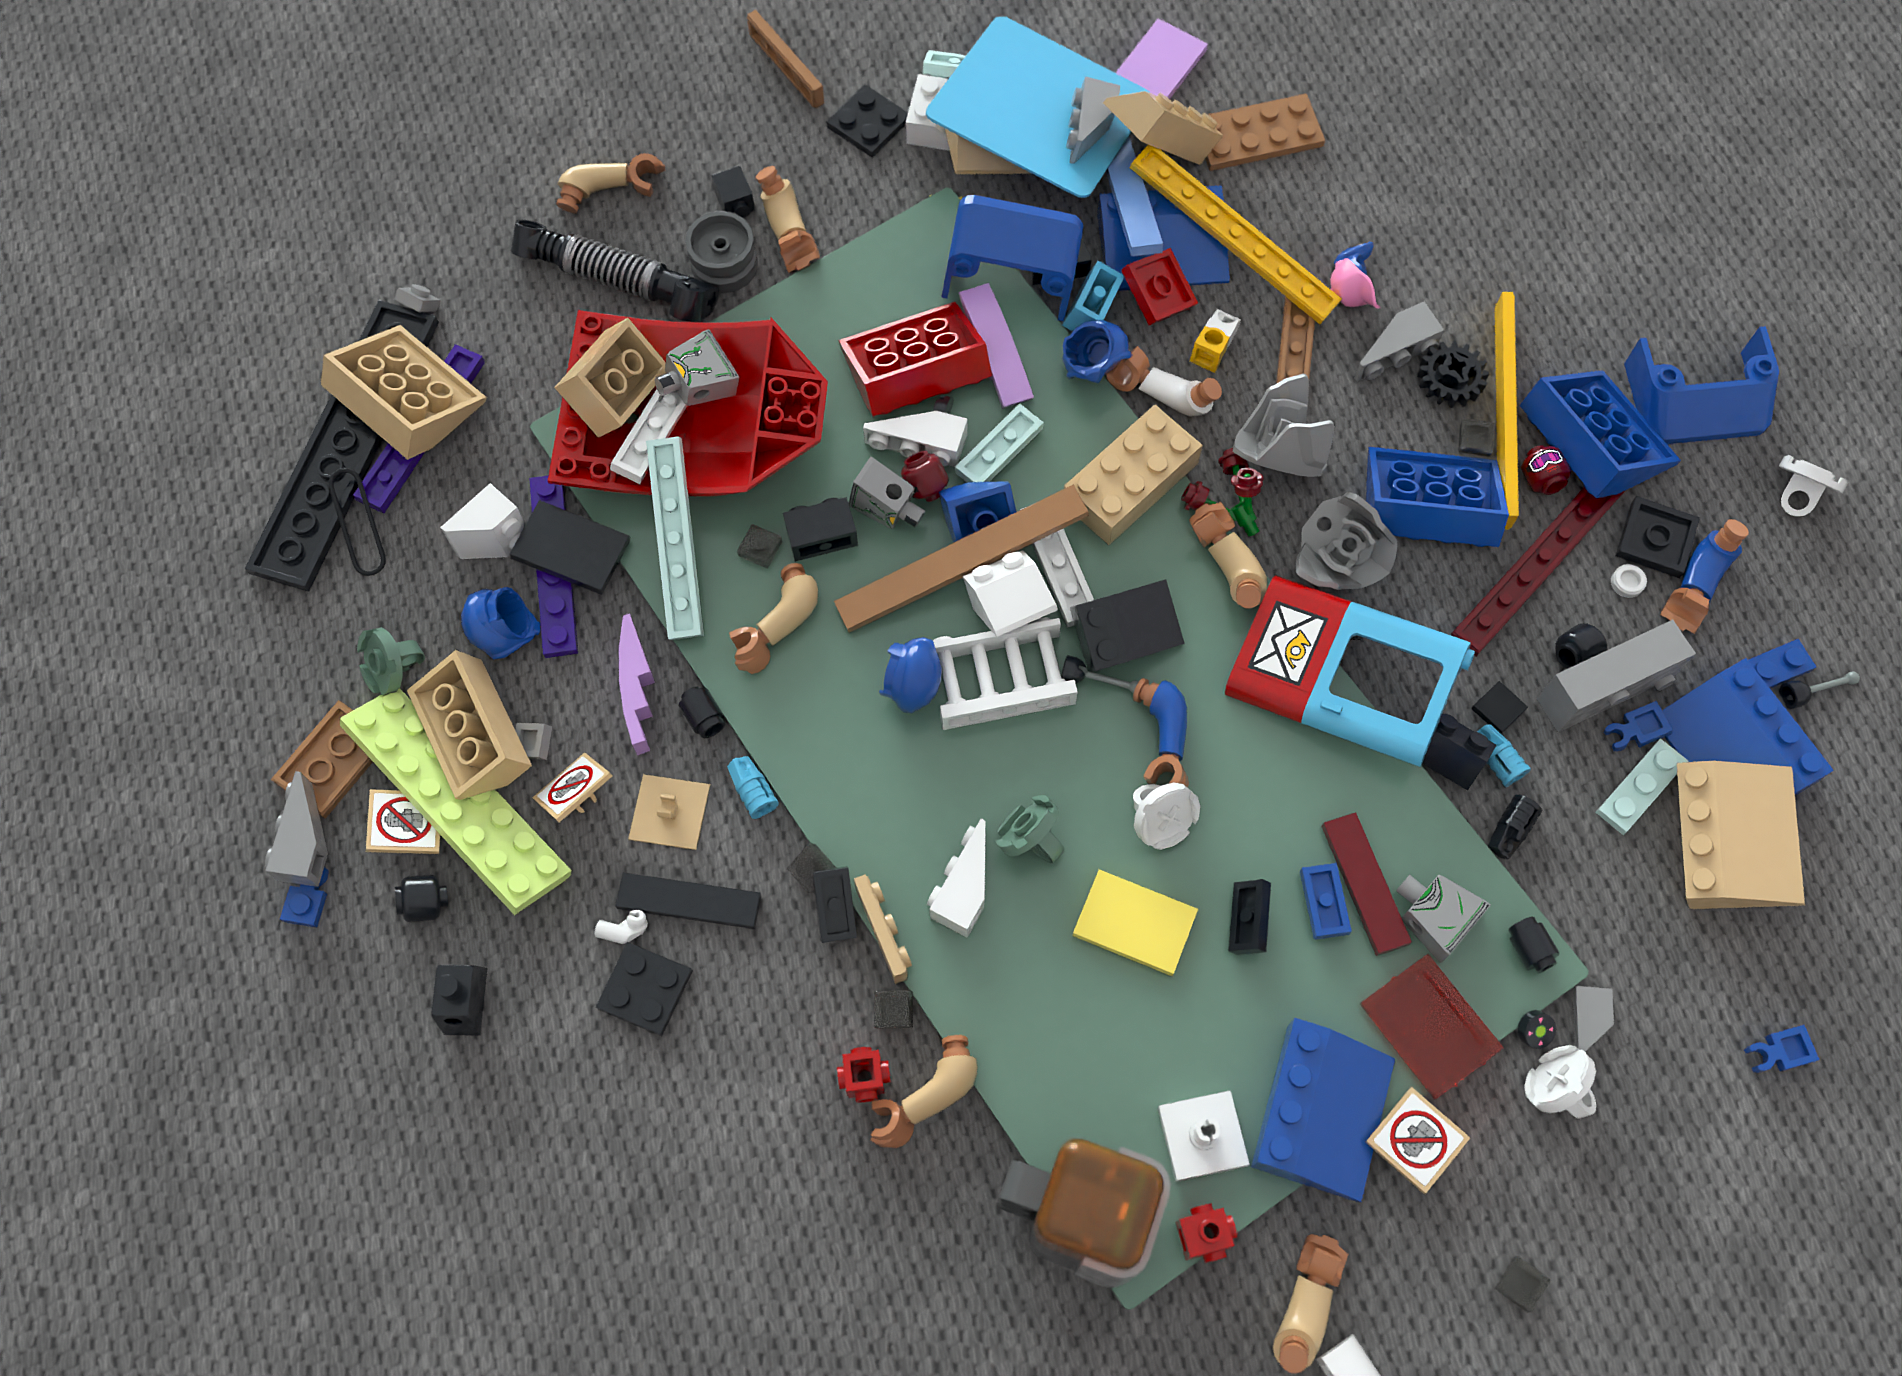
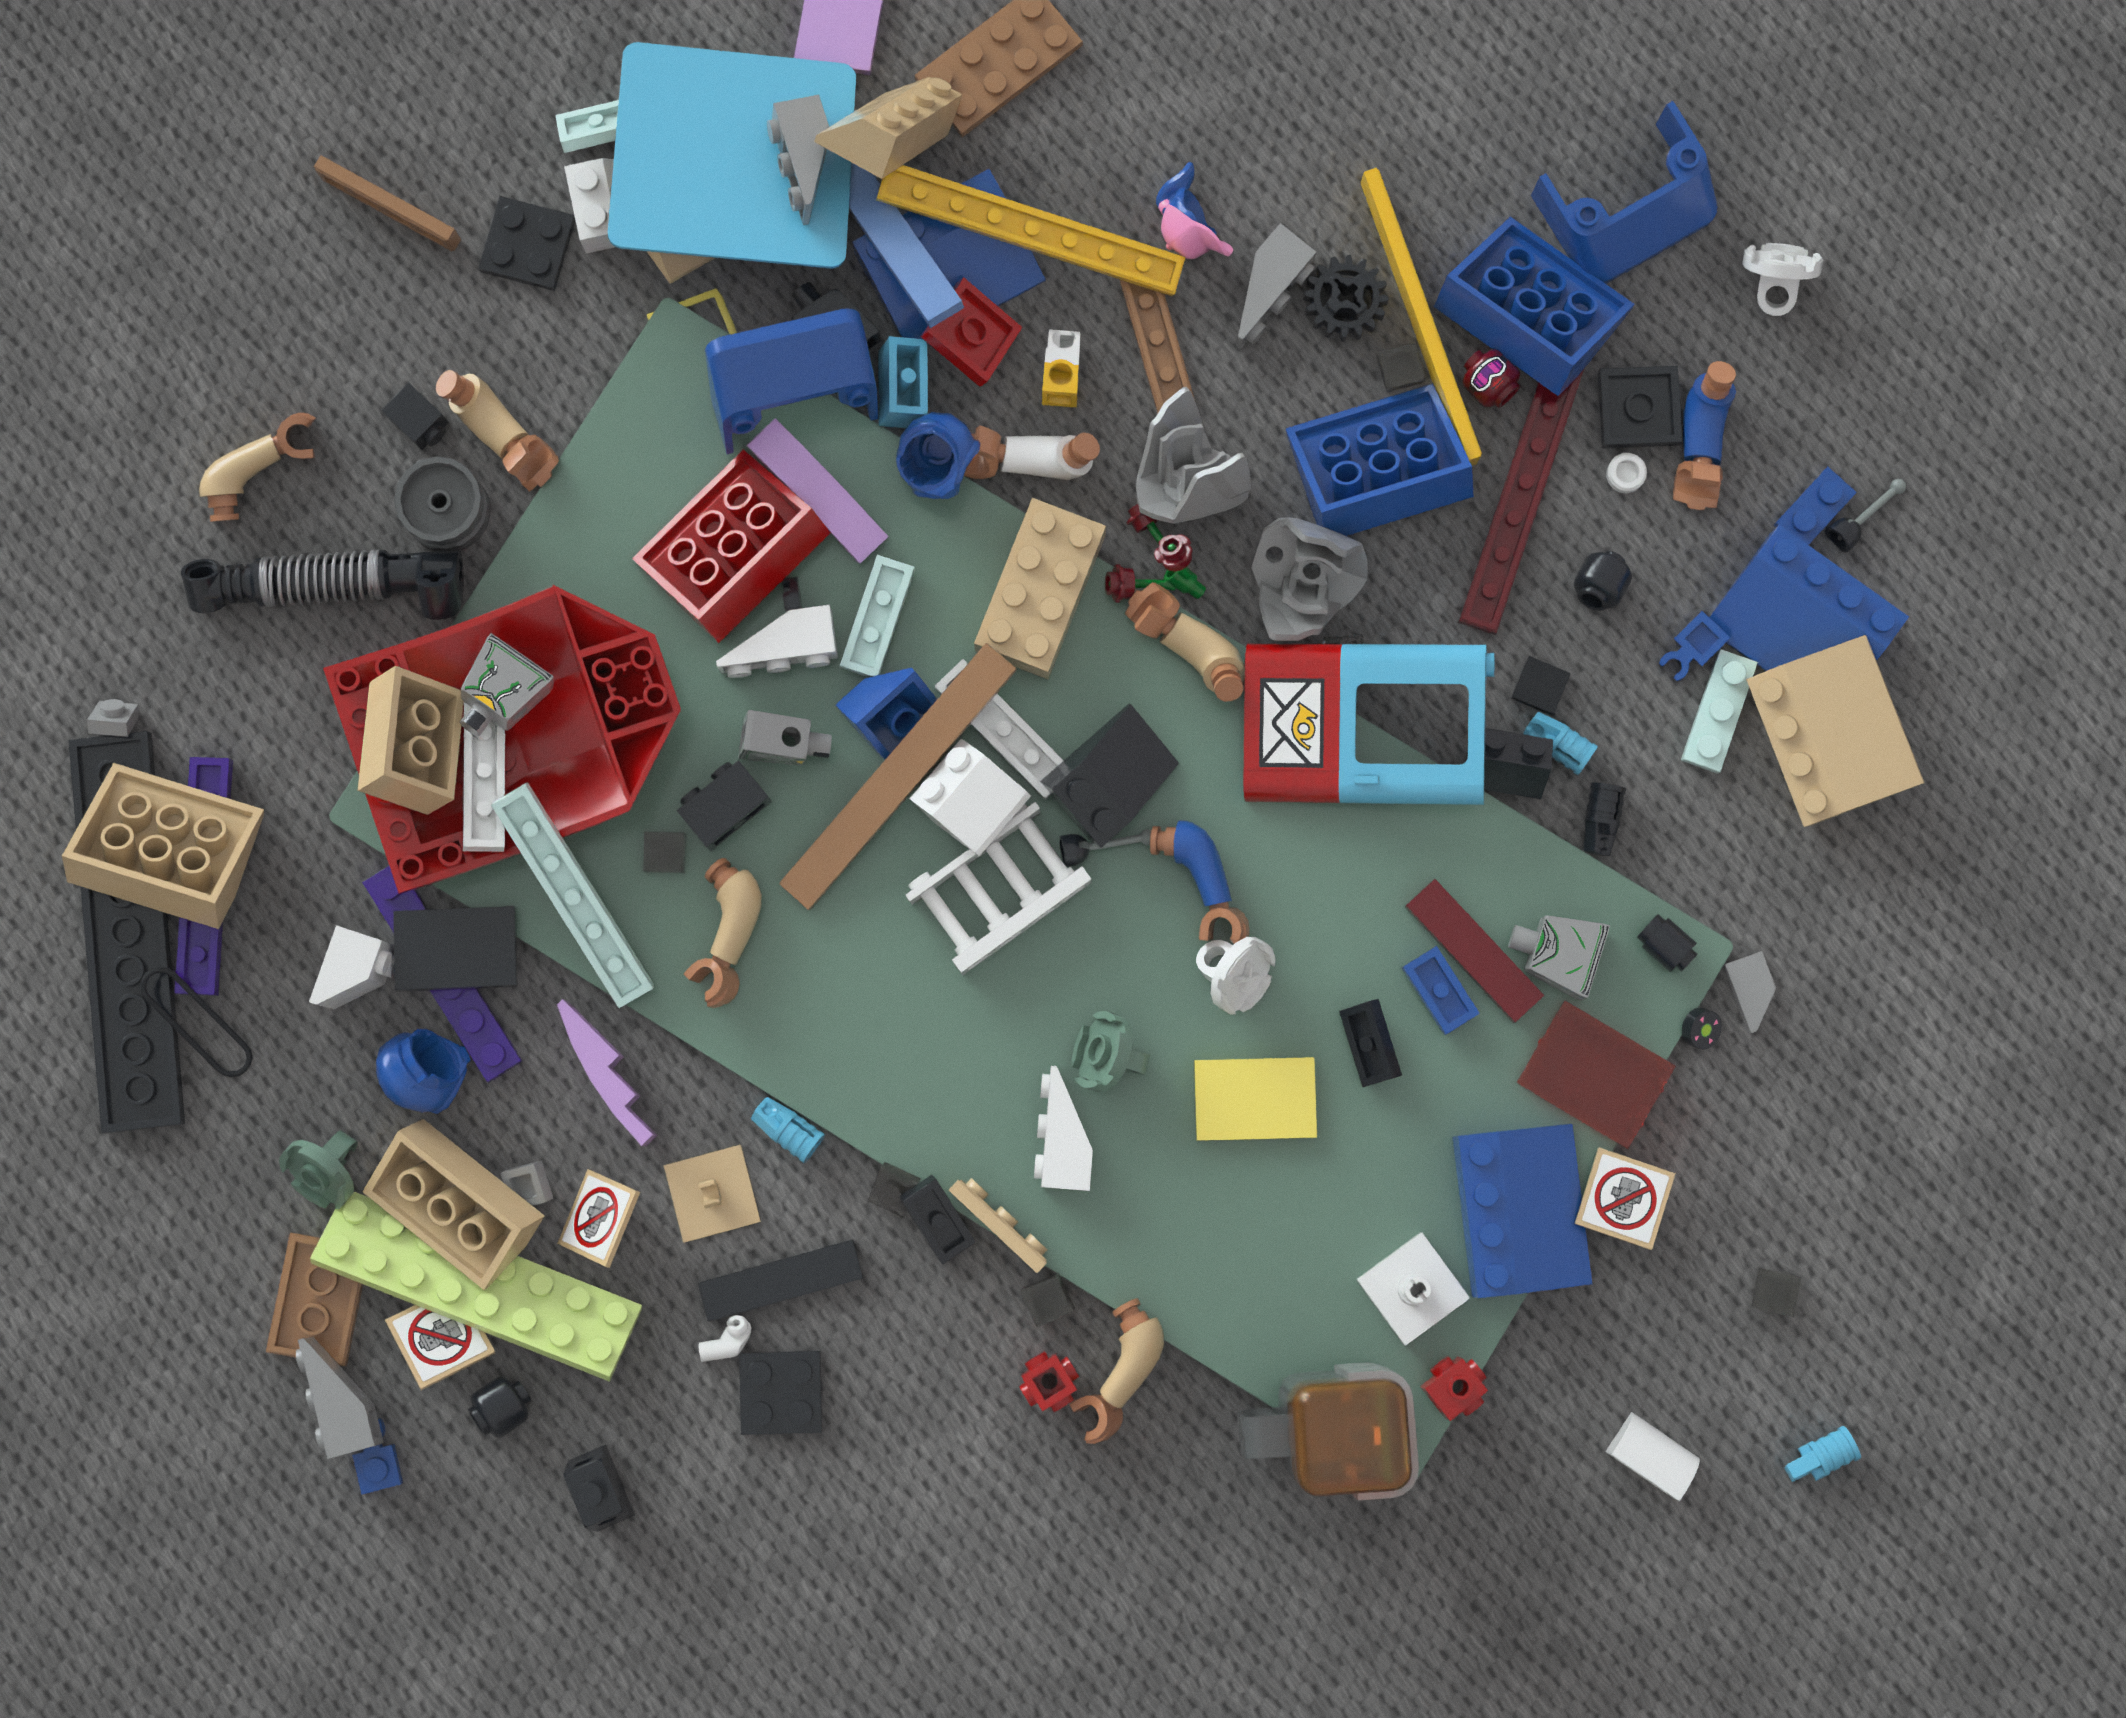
camera: 25 degrees left, 15 degrees up
black brick [678,687,725,739] -> none
blue helmet [879,637,942,713] -> none
dark red head [901,451,949,502] -> none
piece [1273,1234,1348,1373] -> none
white tile [1524,1045,1596,1119] -> none
light grey brick [1536,620,1696,733] -> none
blue plate [1744,1025,1820,1073] -> none

